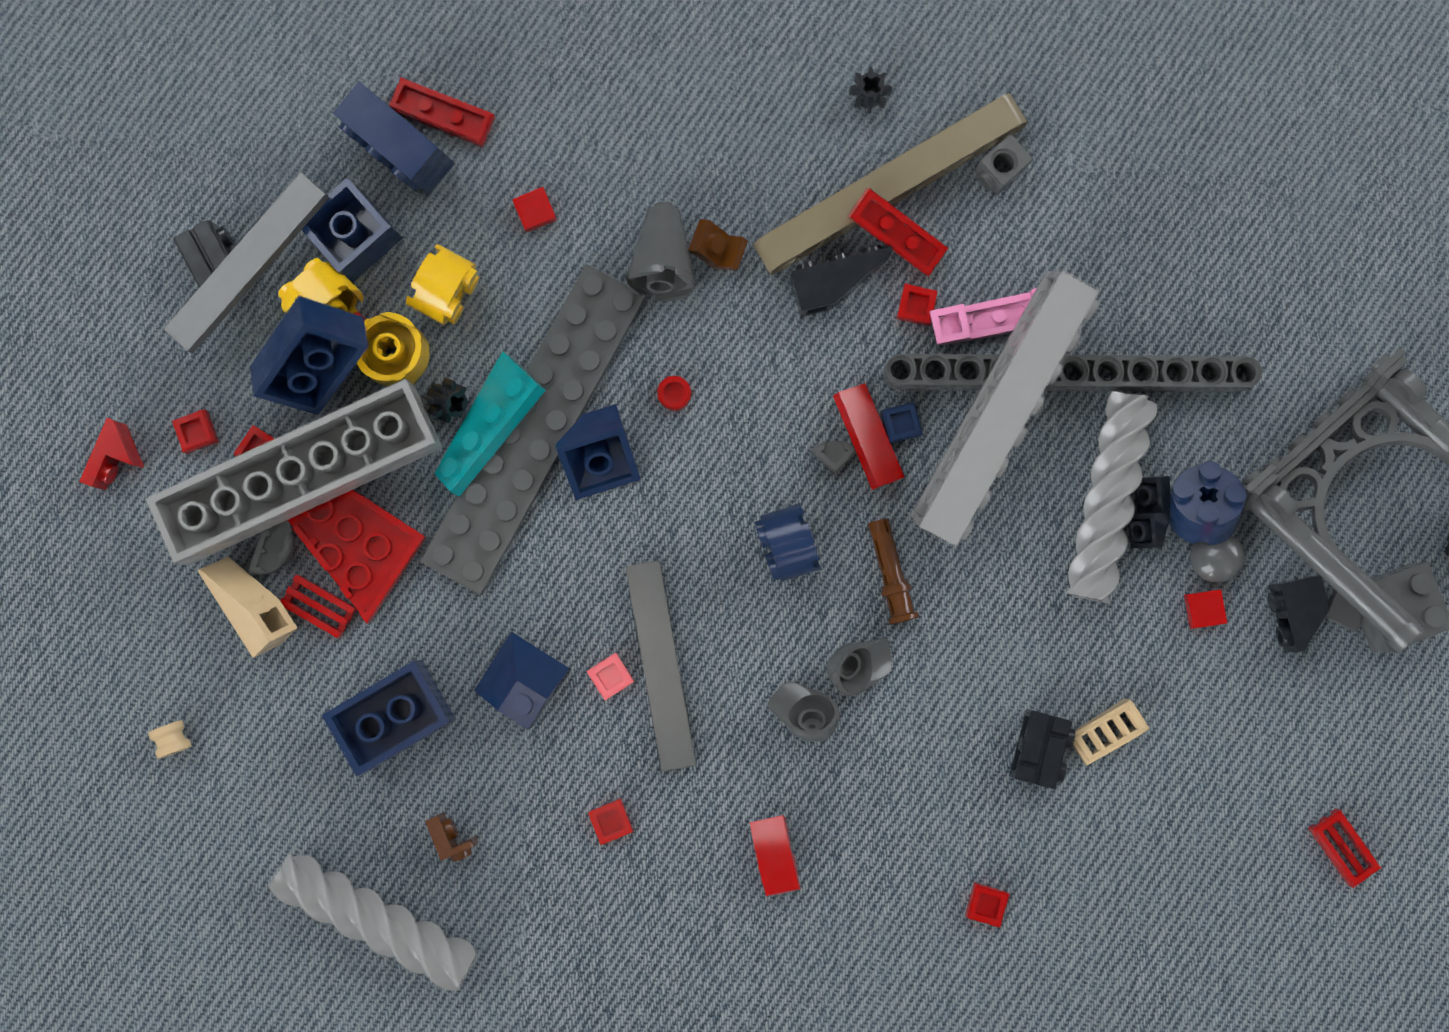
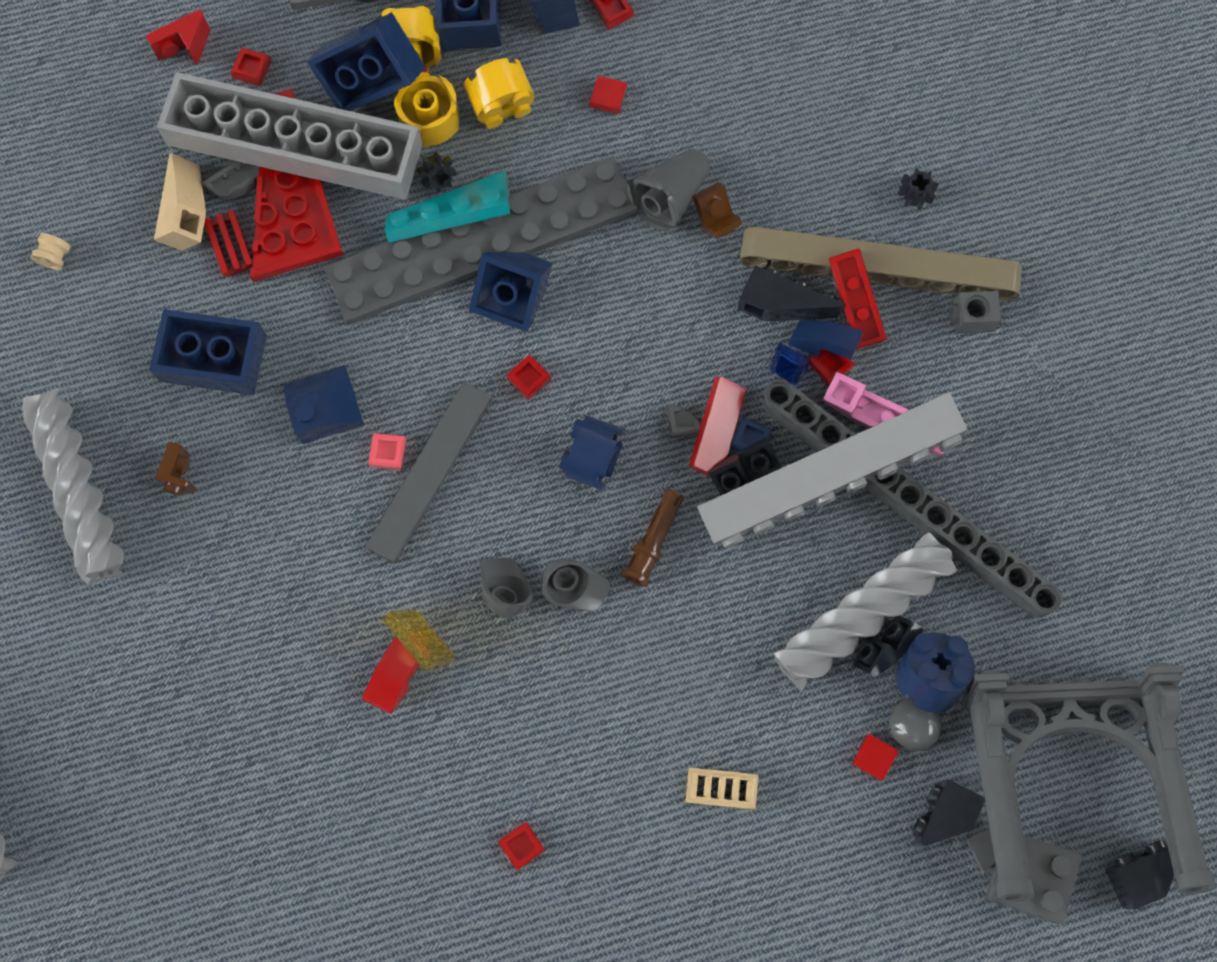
camera: 40 degrees right, 10 degrees down
red tile [588,798,634,845] -> none
red tile [657,376,691,411] -> none
black brick [1009,709,1075,789] -> none
none -> clear yellow tile [382,609,456,671]
none -> red tile [506,354,551,400]
none -> black slope [709,437,782,496]
none -> clear blue slope [770,343,809,386]
none -> dark blue slope [788,320,864,360]

